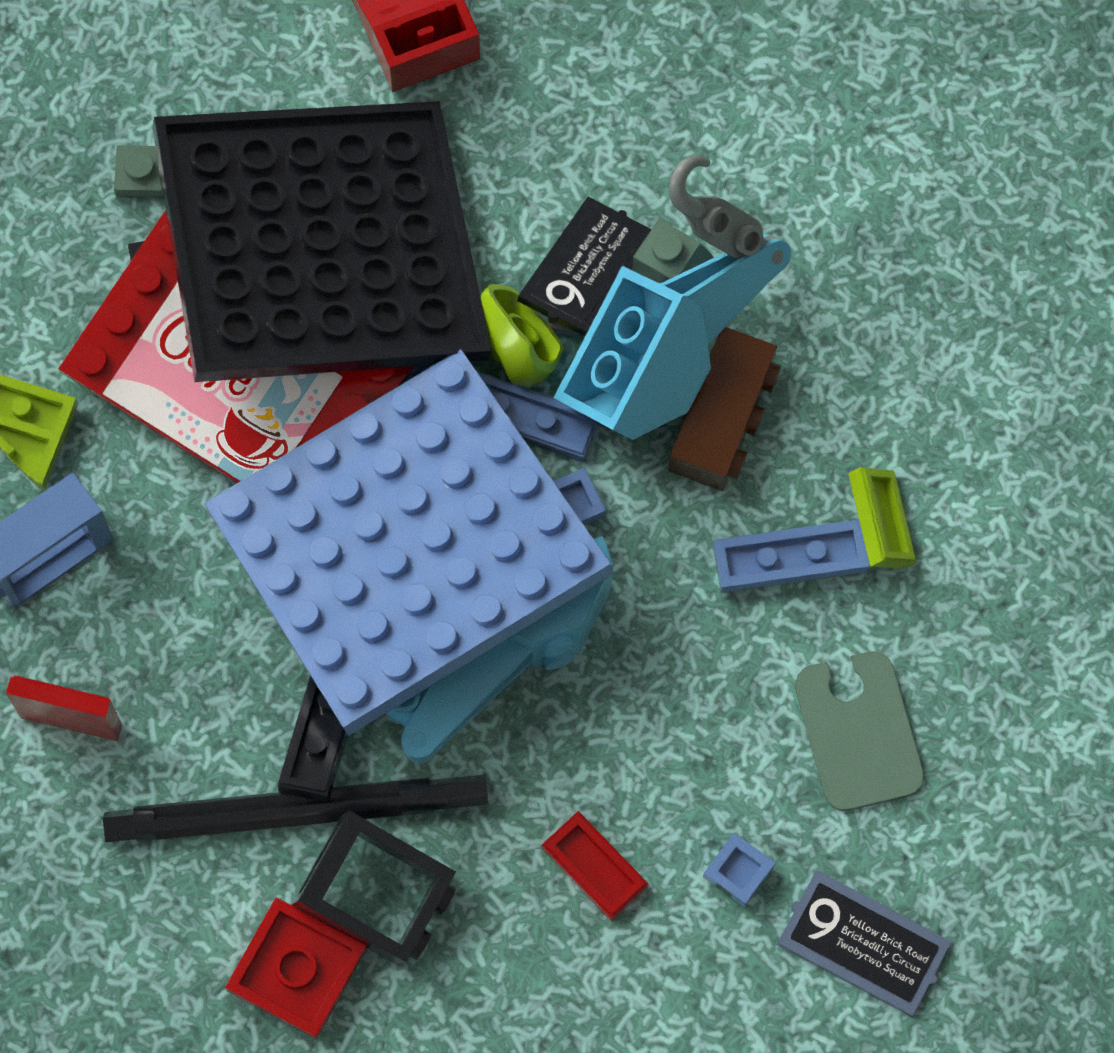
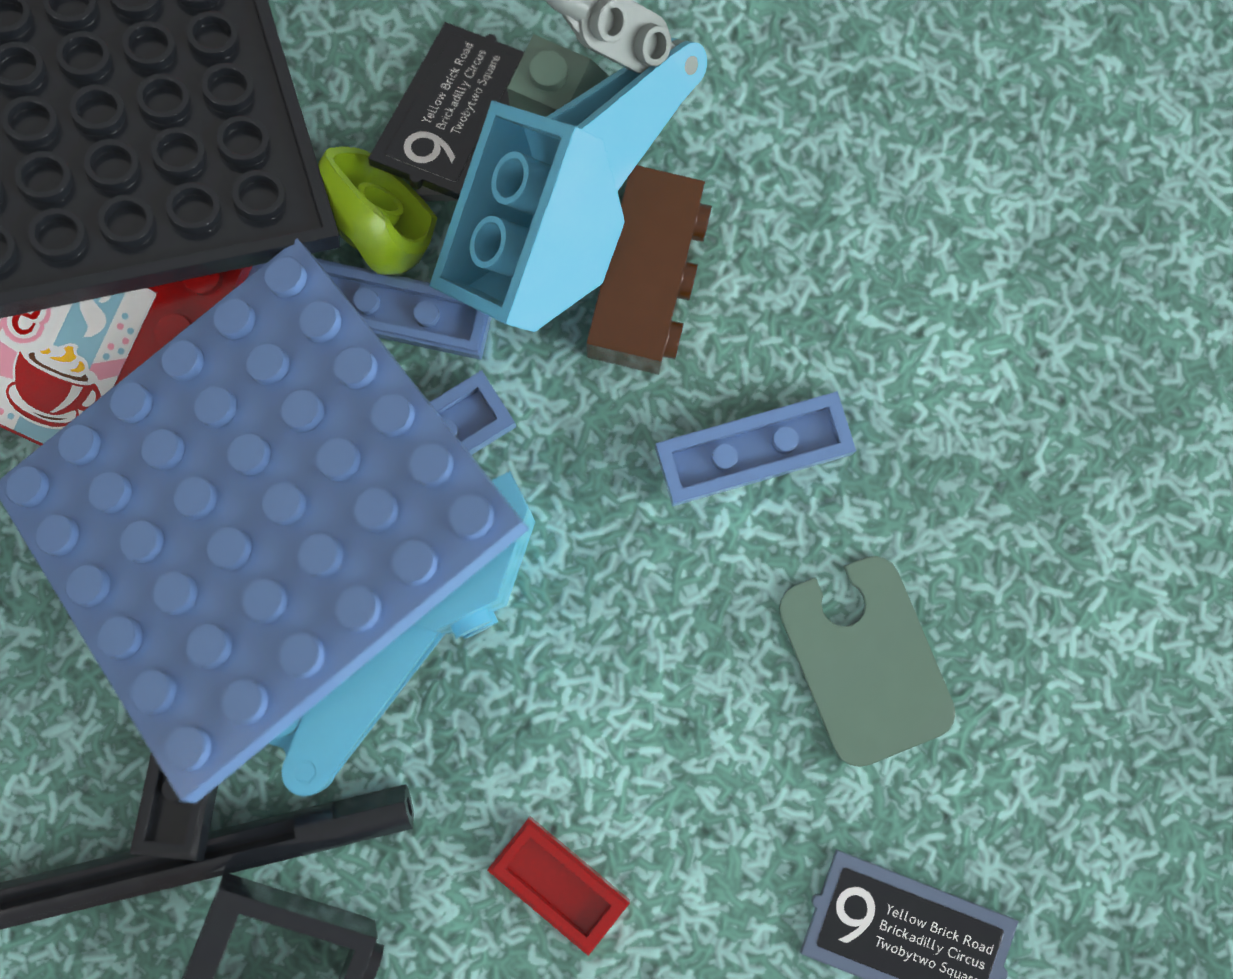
camera: 10 degrees left, 10 degrees up
medium blue plate [703,833,775,908] -> none
lime tile [848,467,916,569] -> none

